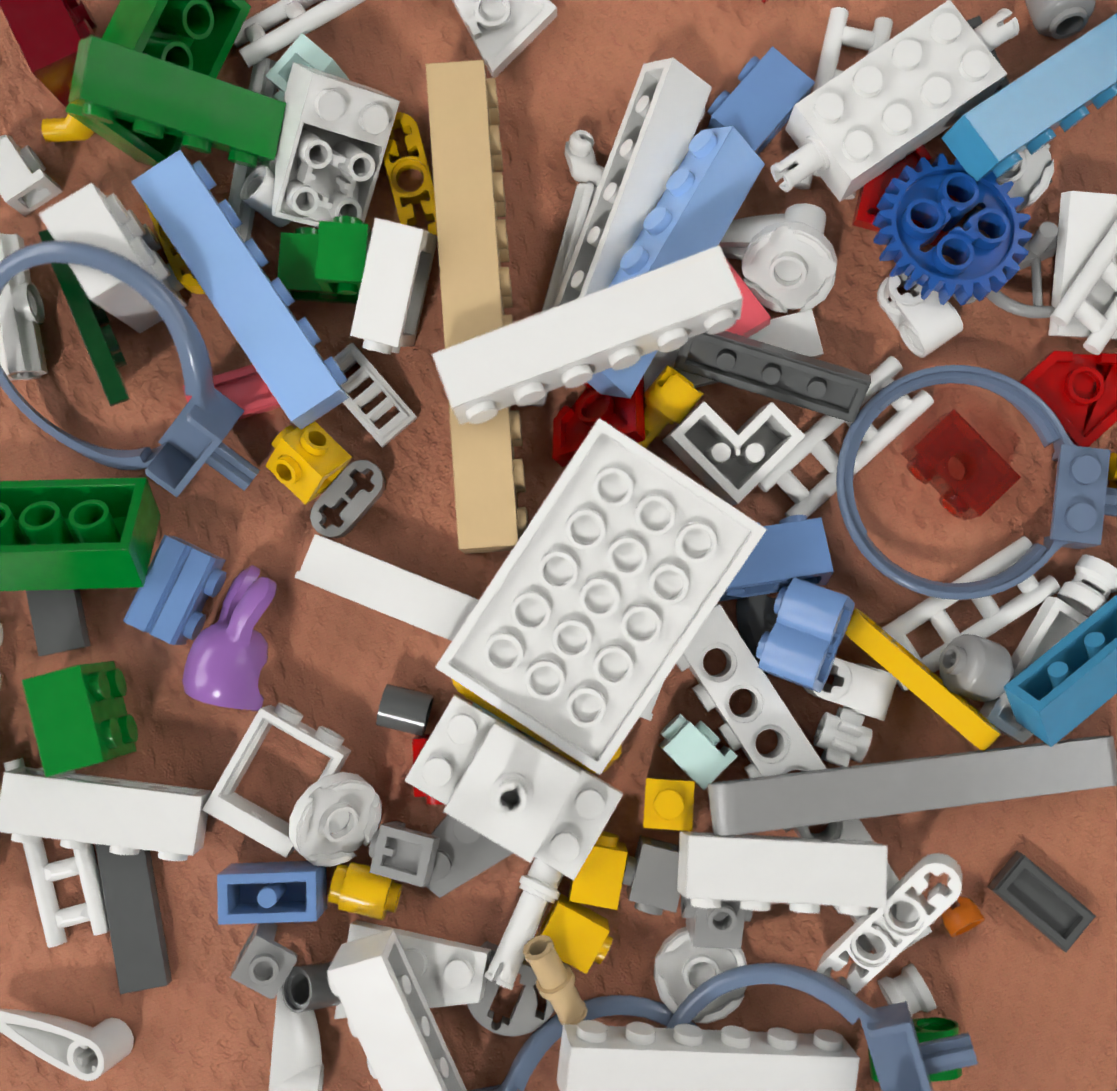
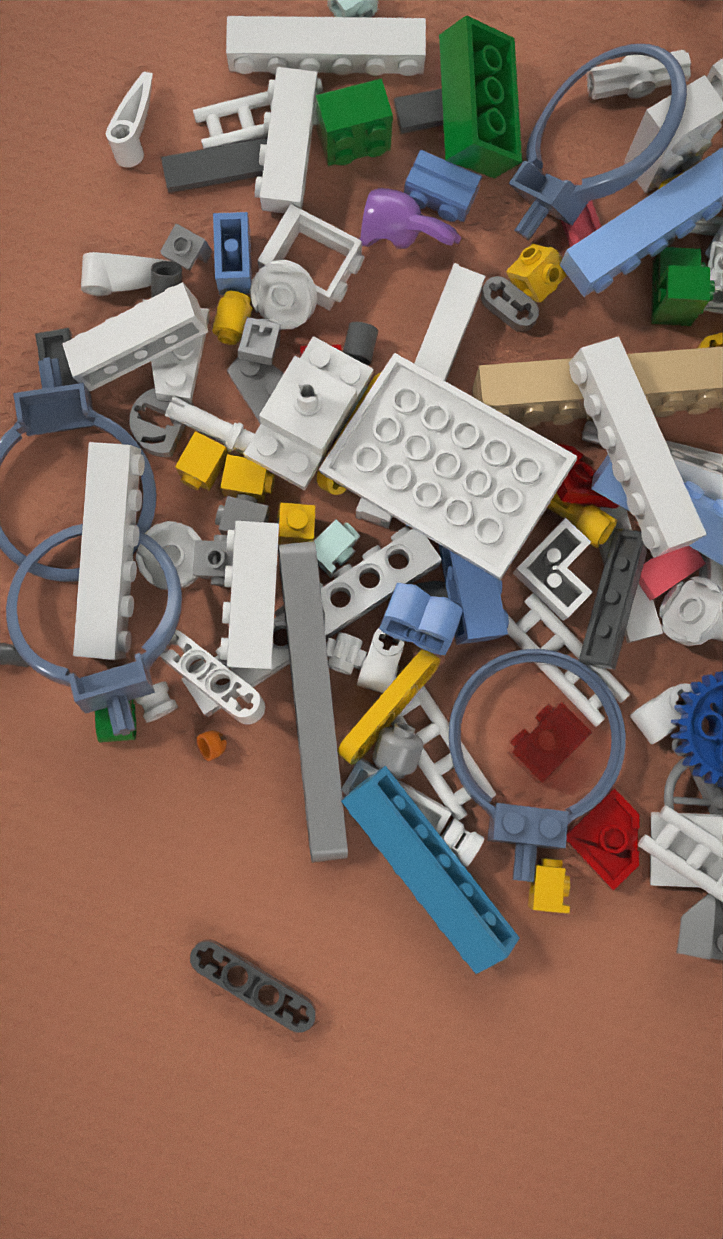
camera: 85 degrees right, 5 degrees down
dark green wing [38,229,130,406] -> none
white slope [333,343,417,448] -> none
white window [350,218,438,354] -> none
tan pin [523,935,588,1025] -> none
dark grey tile [987,851,1096,952] -> none

